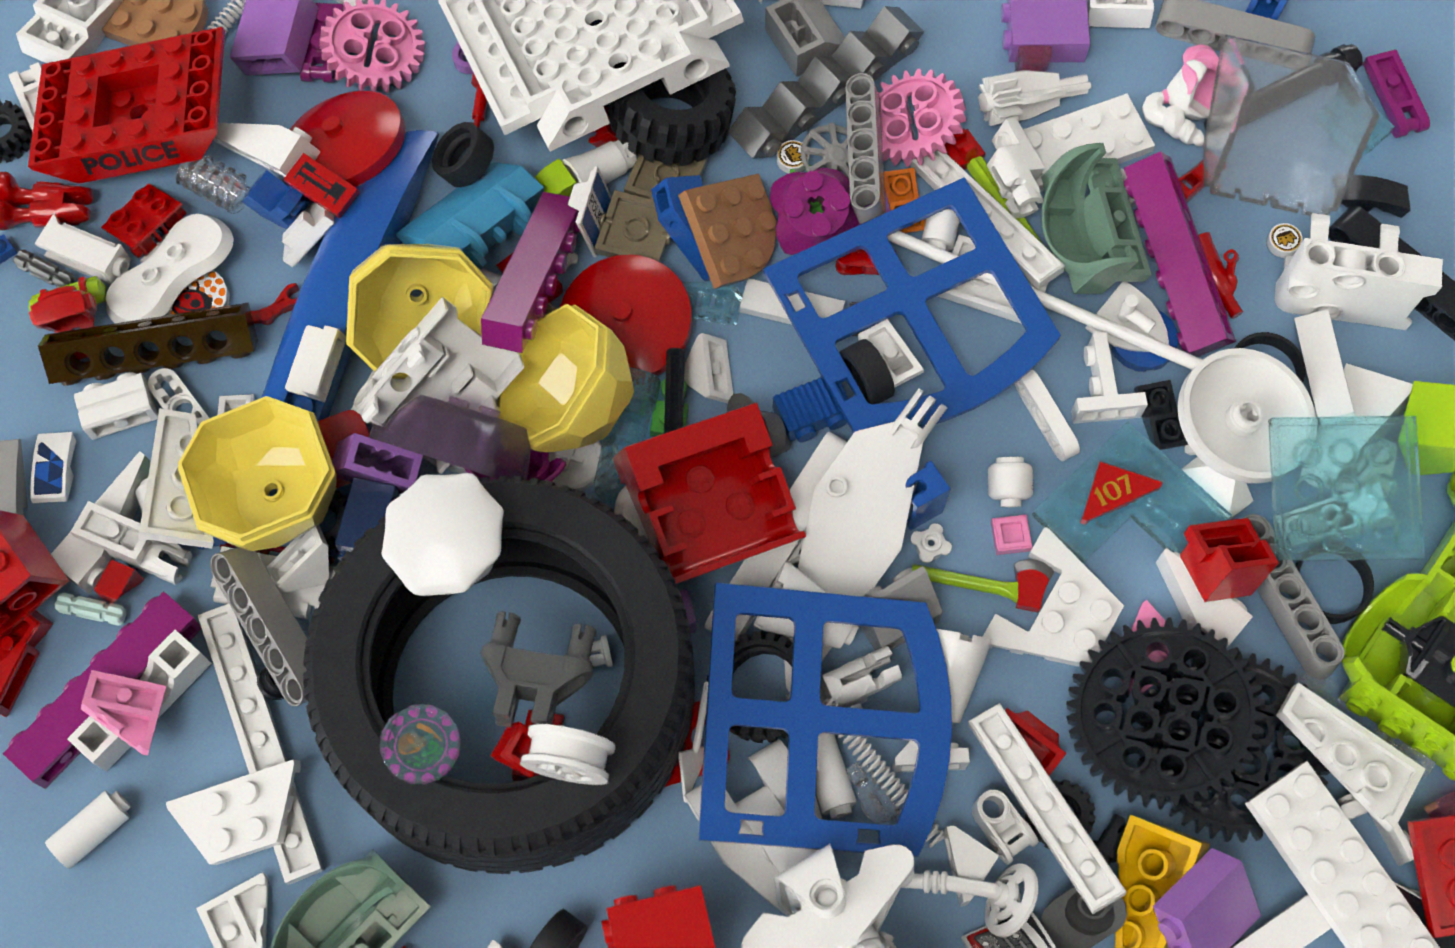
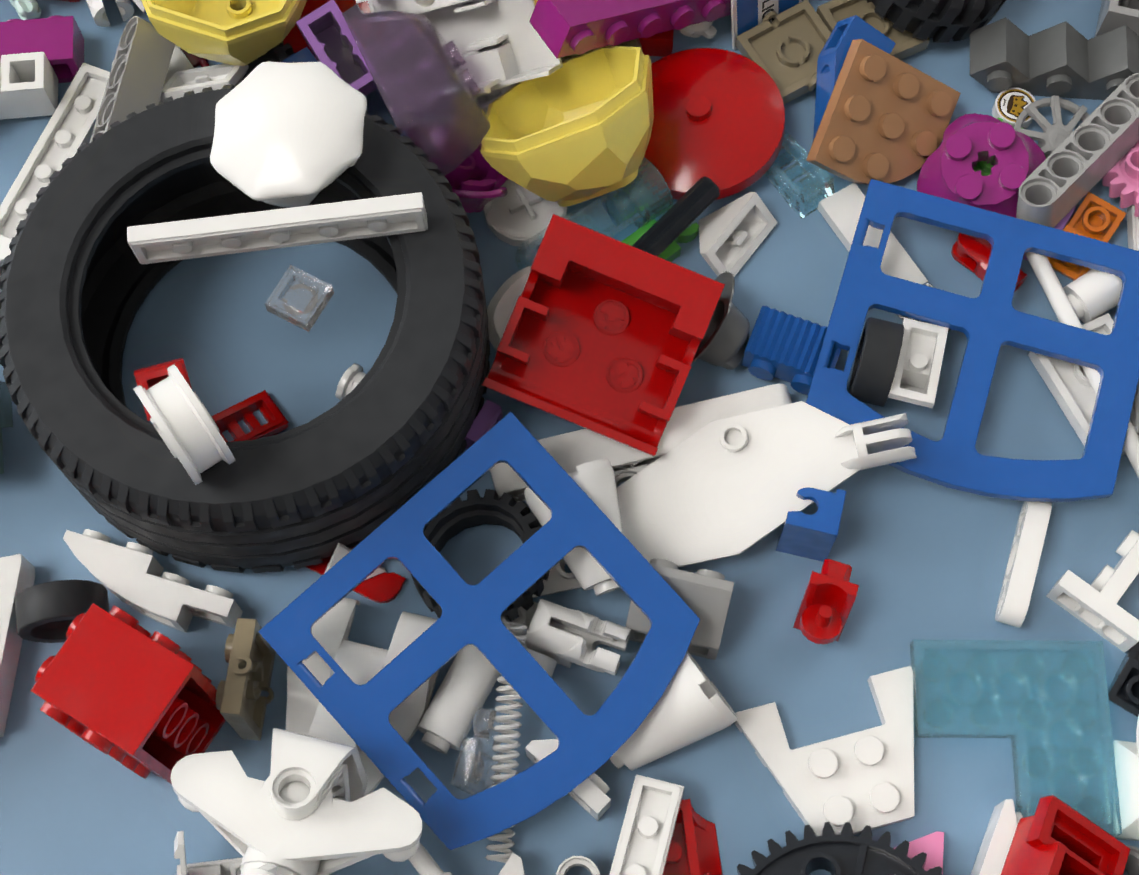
camera: 45 degrees right, 0 degrees up
clear light blue tile [379,704,461,785] -> none
dark grey connector [480,611,597,728] -> none
white plate [911,523,952,563] -> none
piece [912,559,1054,613] -> none
white head [988,457,1033,507] -> none
bright pink tile [991,515,1033,555] -> none
red tile [1080,462,1163,525] -> none
none -> white slope [63,529,243,633]
none -> white tile [127,192,428,264]
none -> dark tan plate [216,618,276,741]
none -> clear tile [265,265,334,332]
none -> red hips [793,559,859,645]

